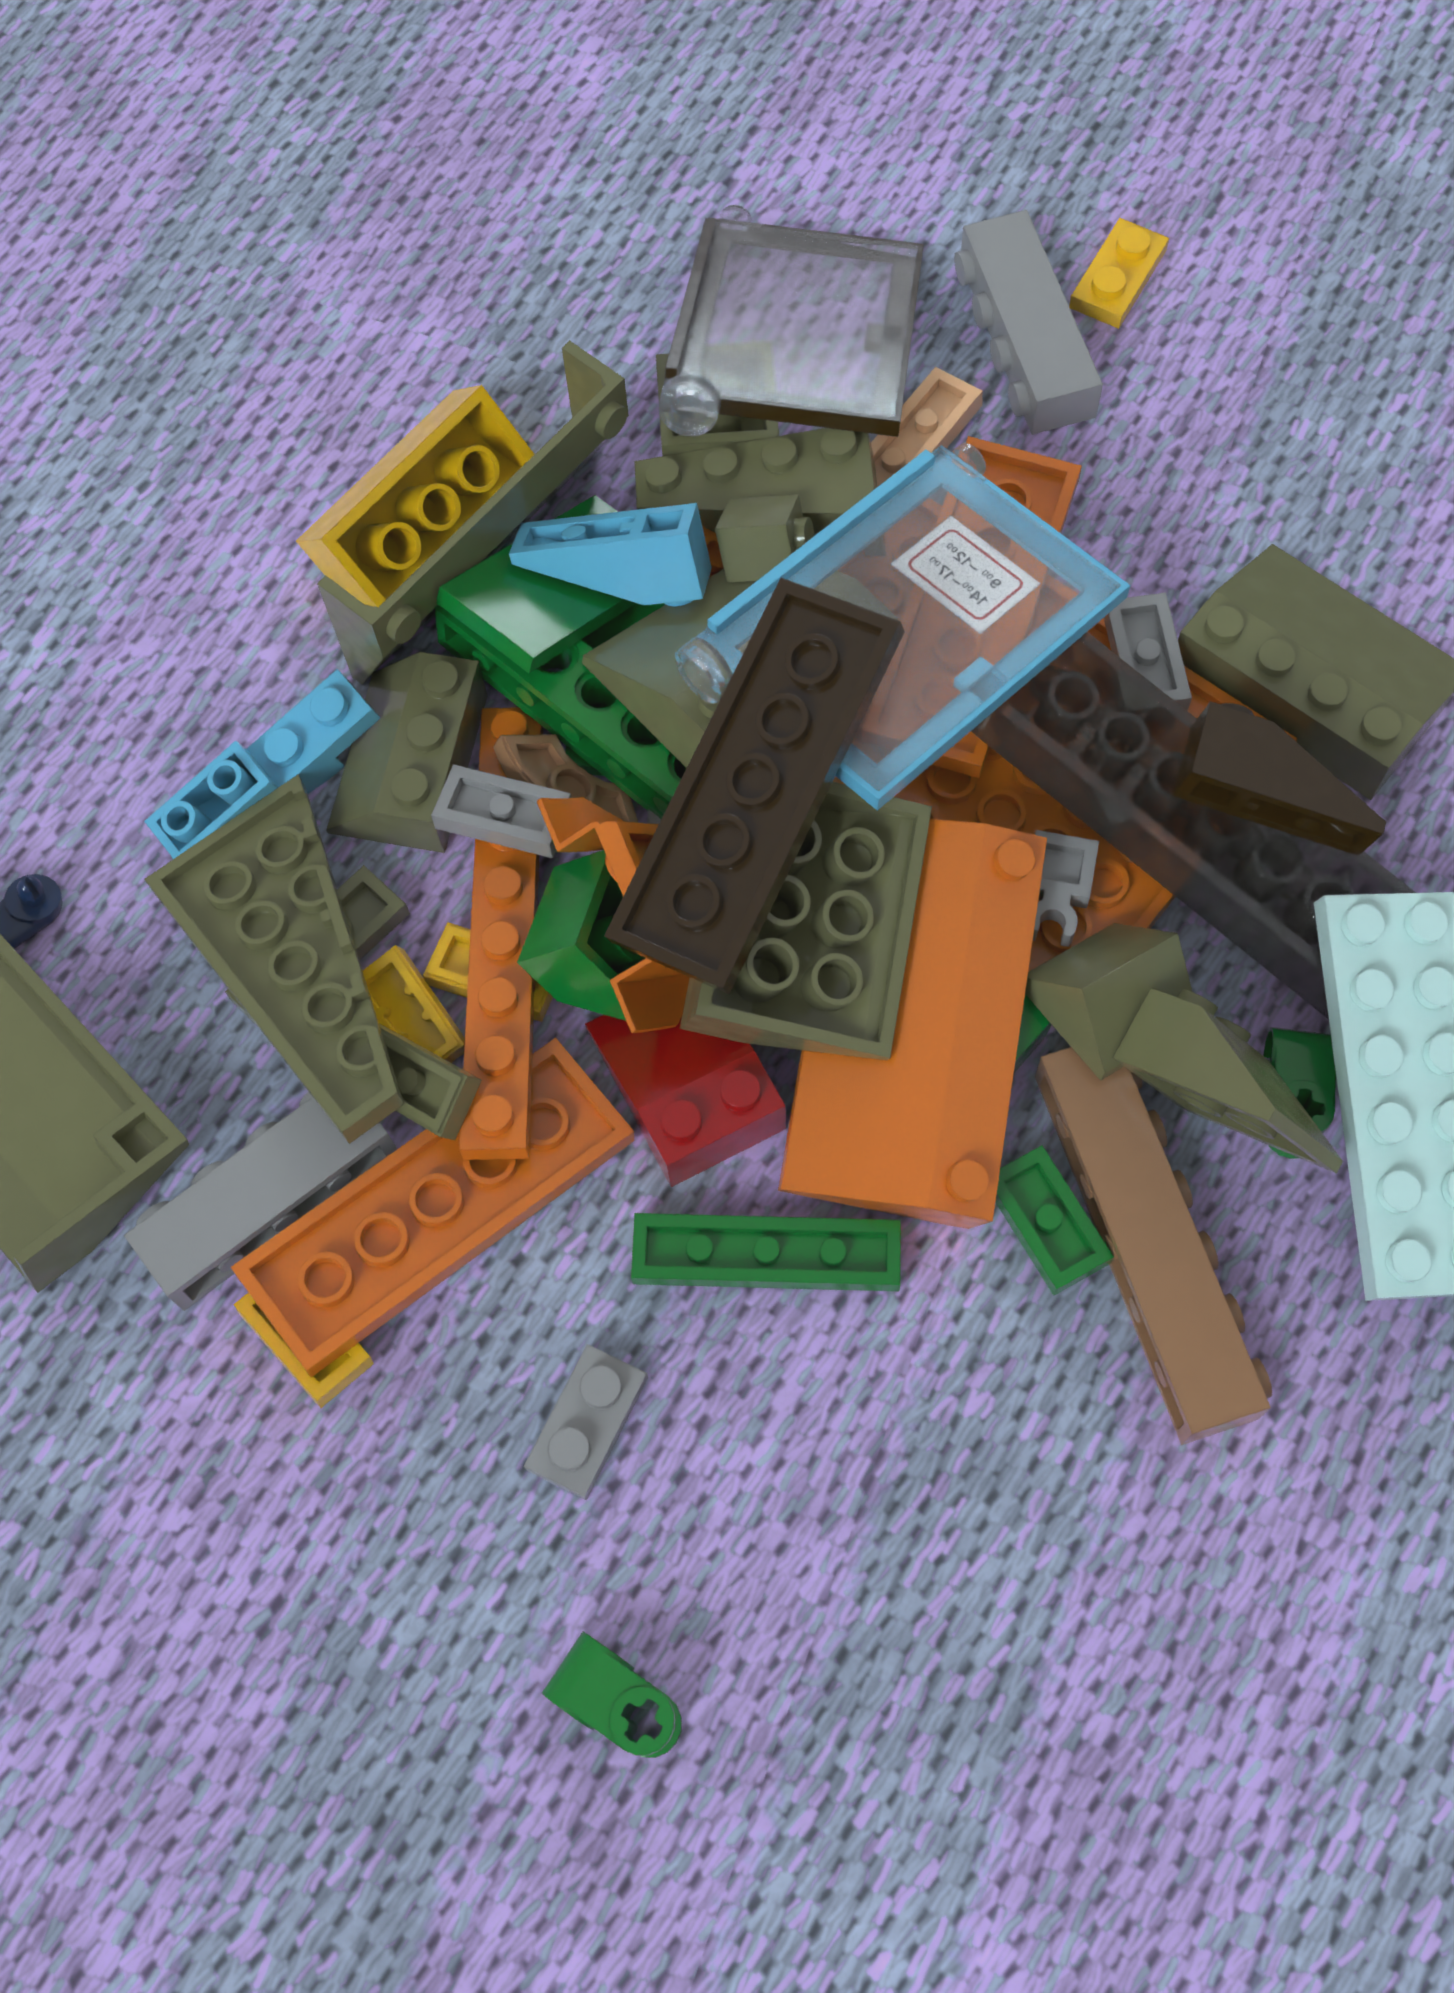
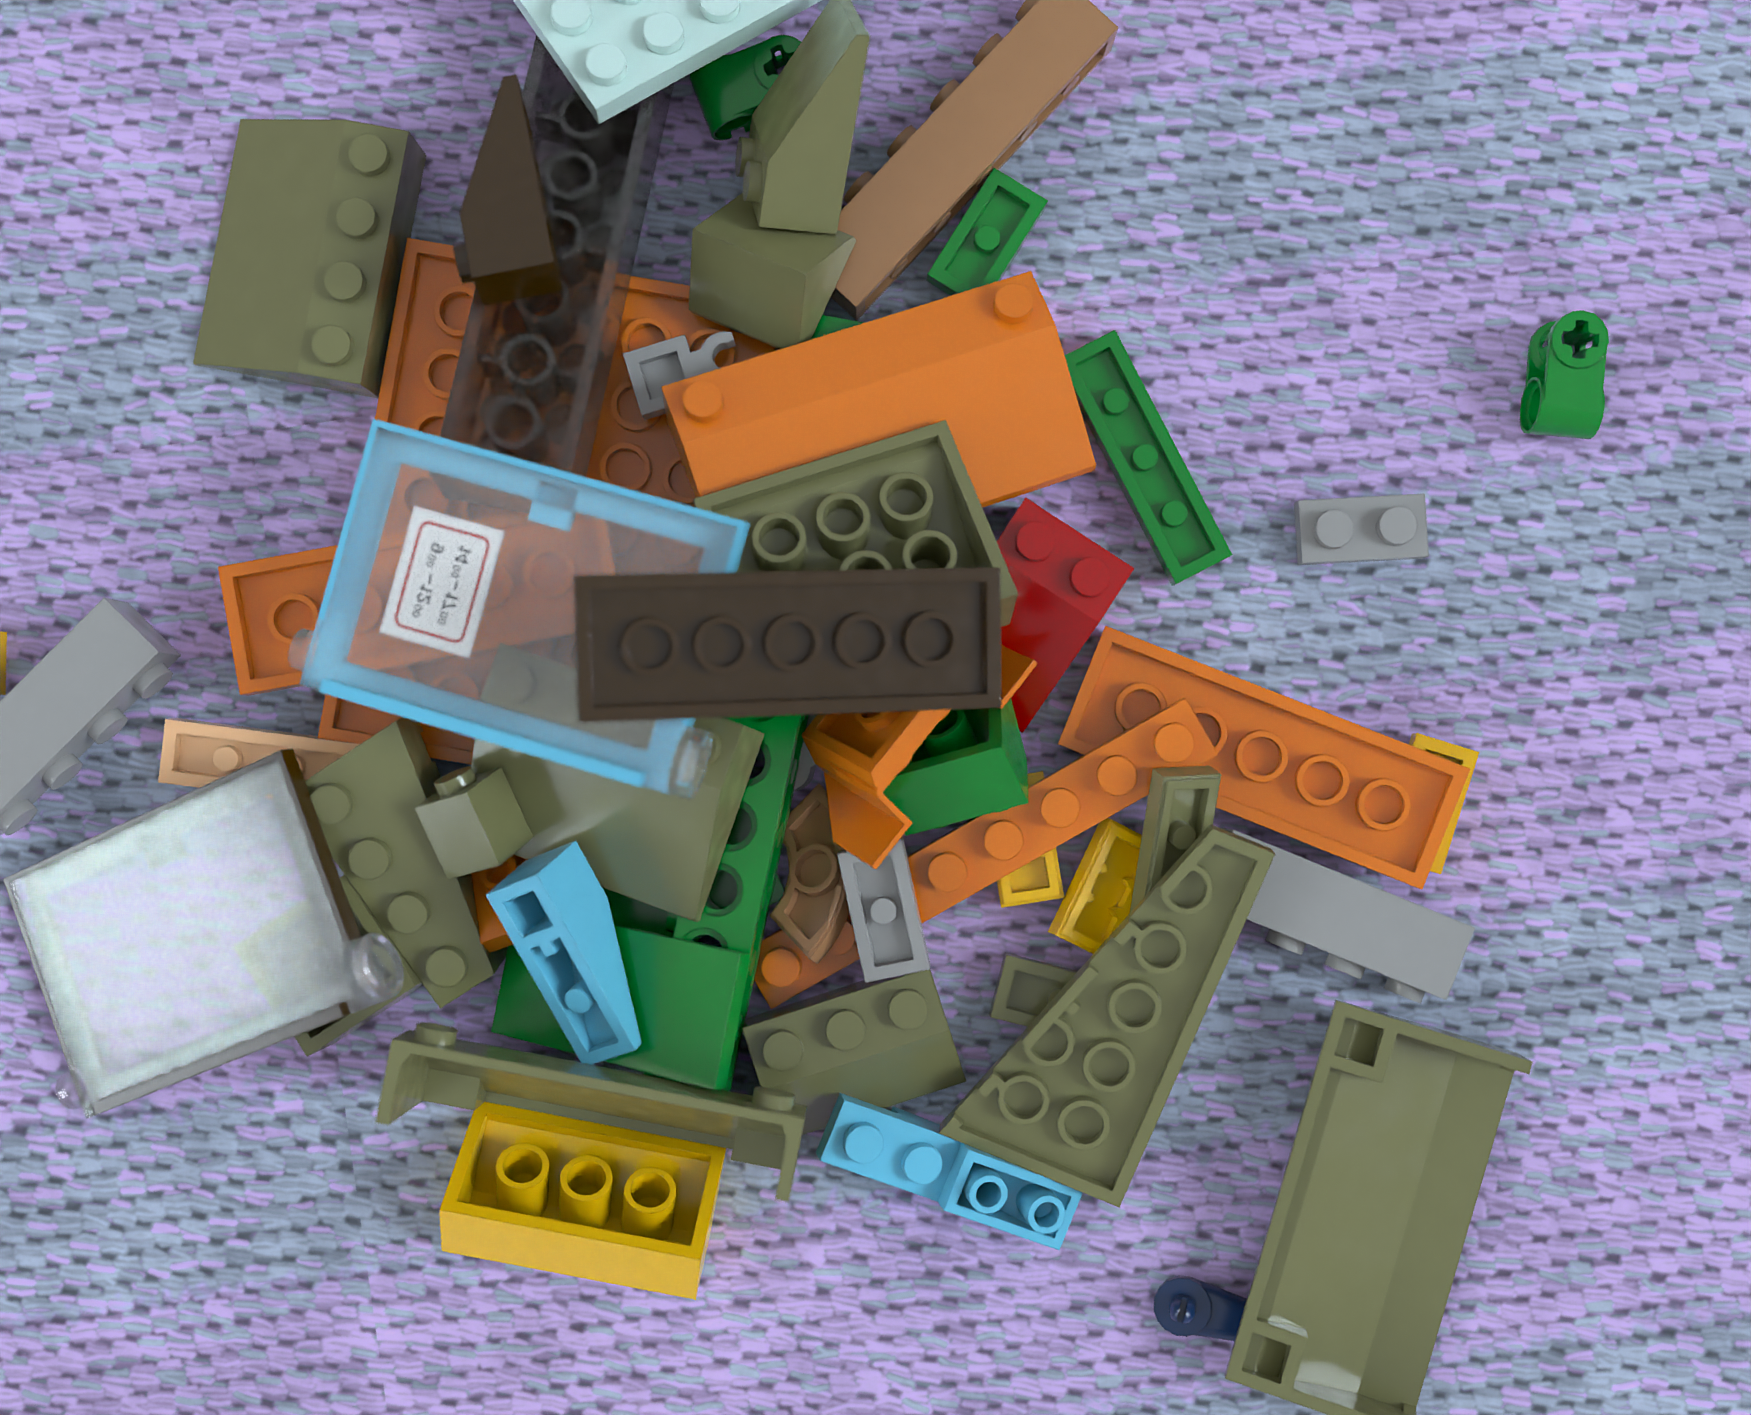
camera: 125 degrees left, 20 degrees up
light grey plate [1104,593,1192,719] -> none

